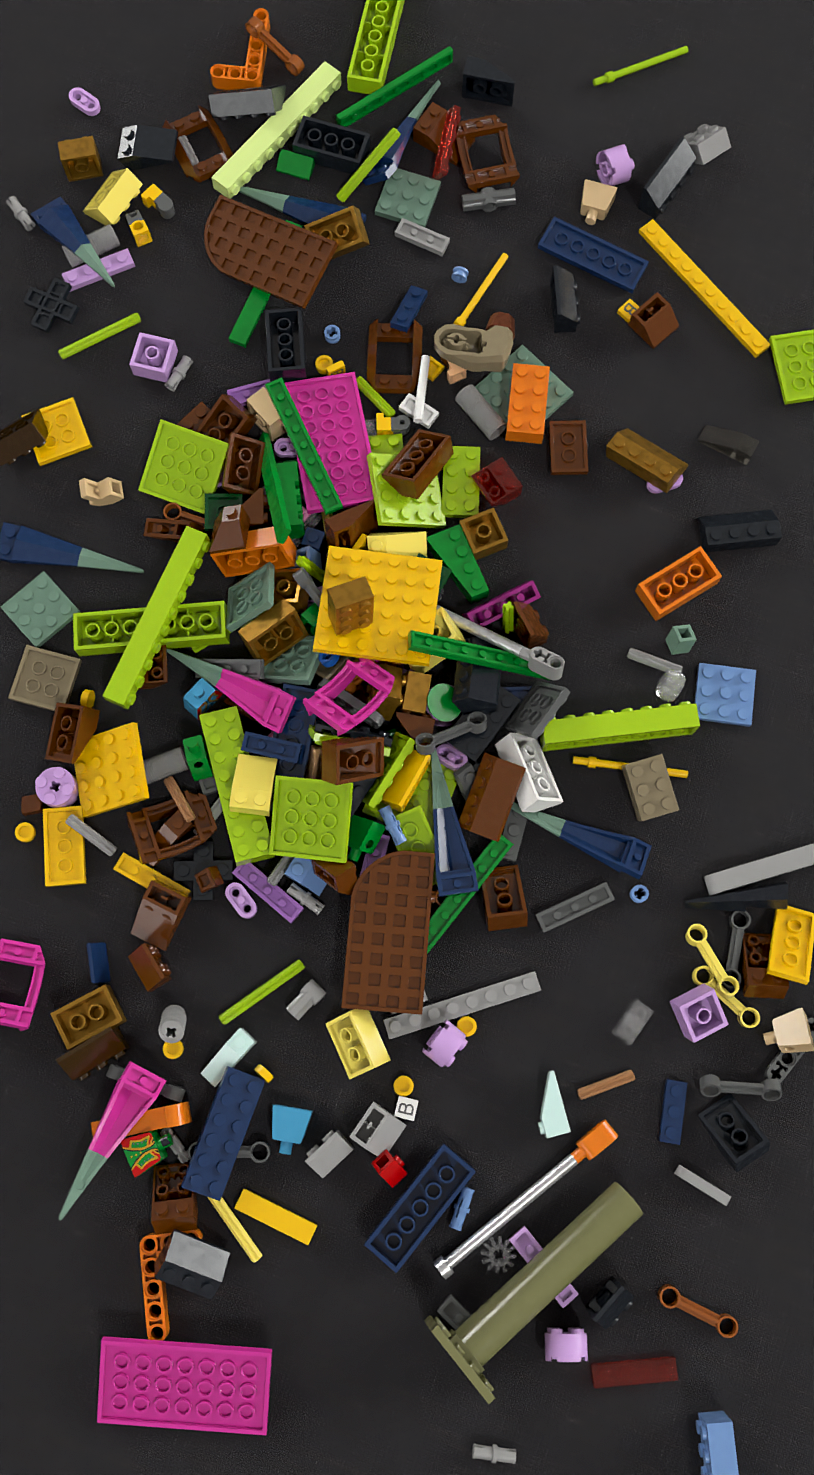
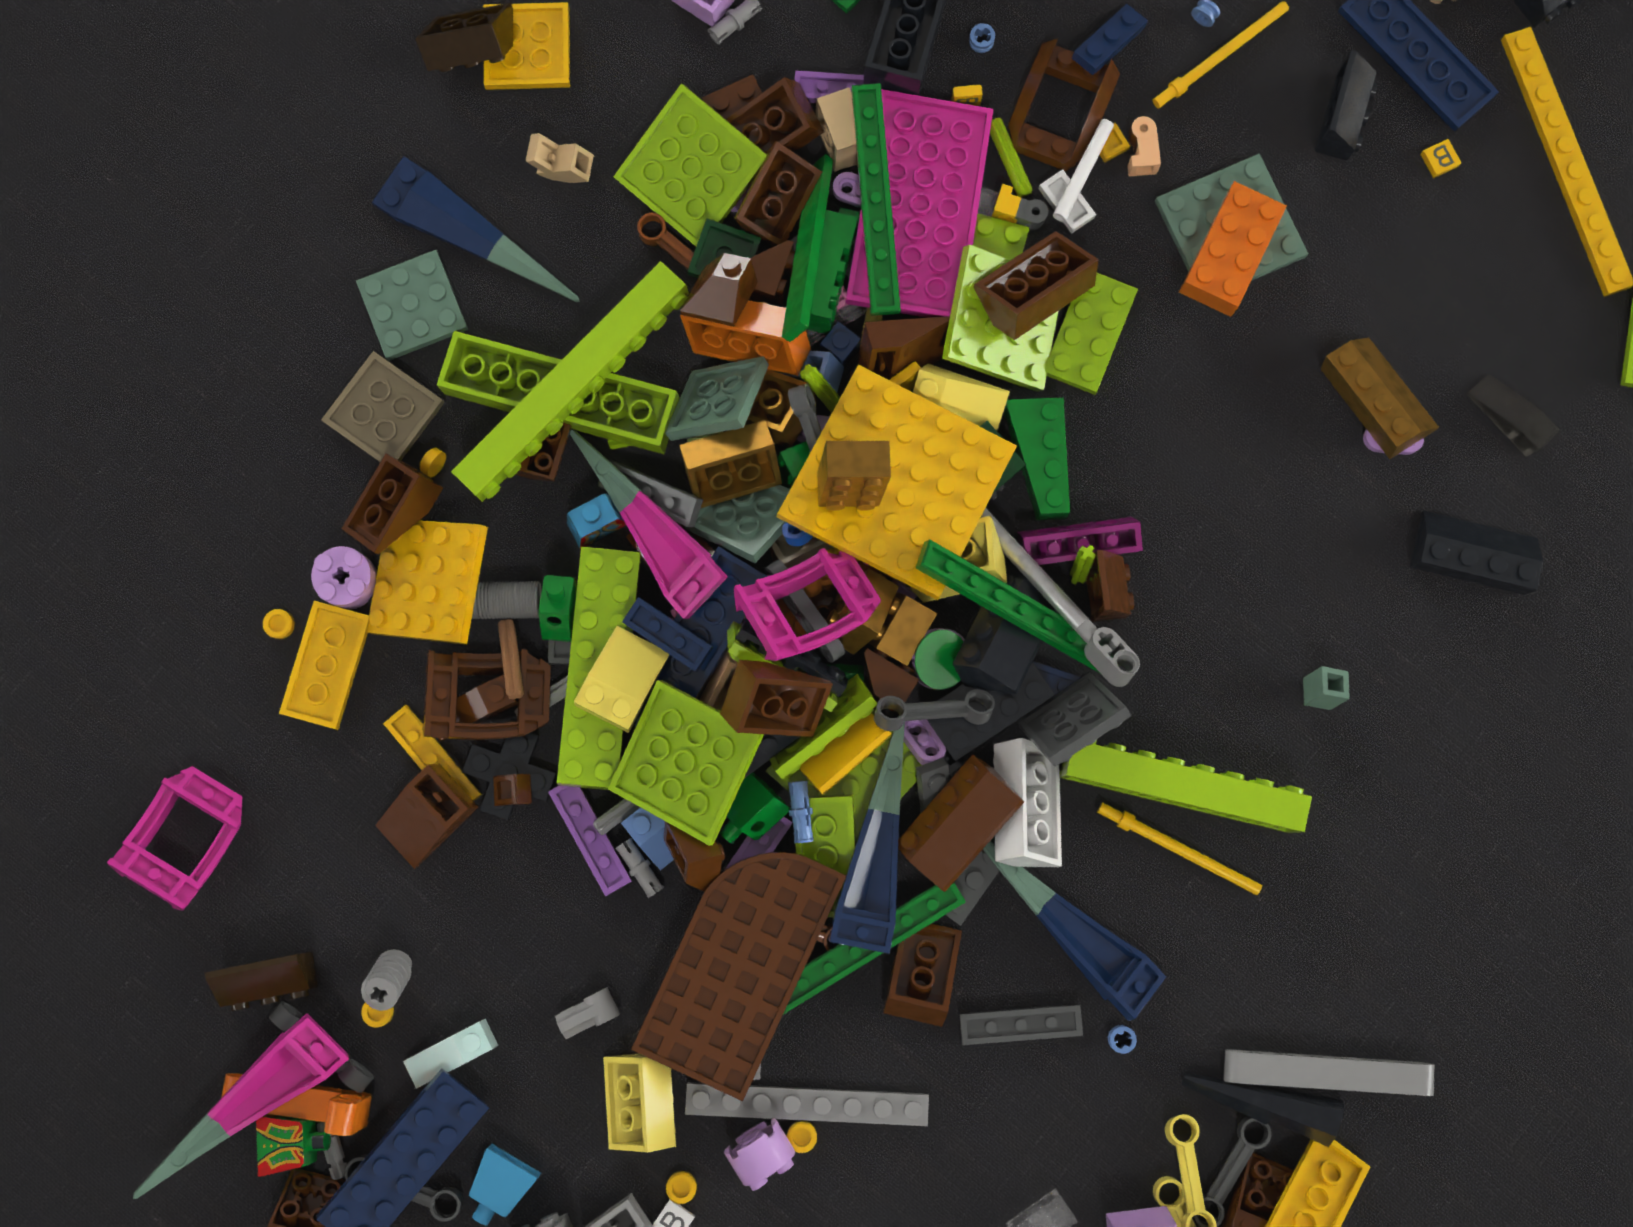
camera: 20 degrees right, 5 degrees up
reddish brown slope [21,794,44,816] -> none
pearl gold brick [50,984,127,1050] -> none
light grey axle [65,814,117,856] -> none
dark blue slope [87,942,111,984] -> none
reddish brown slope [128,943,172,992] -> none
reddish brown slope [143,518,204,542] -> none
lime axle [219,960,305,1025] -> none
lavender plate [225,883,257,919] -> none
yellow tile [254,1064,273,1083] -> none
yellow tile [315,355,333,374] -> none
dark tan piece [434,312,515,372] -> none
light grey piece [455,384,507,440] -> none
pearl gold brick [459,508,508,560] -> none
clear red slope [471,457,523,506] -> none
reddish brown plate [549,420,588,475] -> none
dark tan brick [621,754,679,821] -> none
light grey axle [627,648,682,676] -> none
reddish brown slope [628,292,679,349] -> none
orange brick [635,546,722,621] -> none
clear gear [655,668,686,702] -> none
medium blue plate [694,663,756,727] -> none

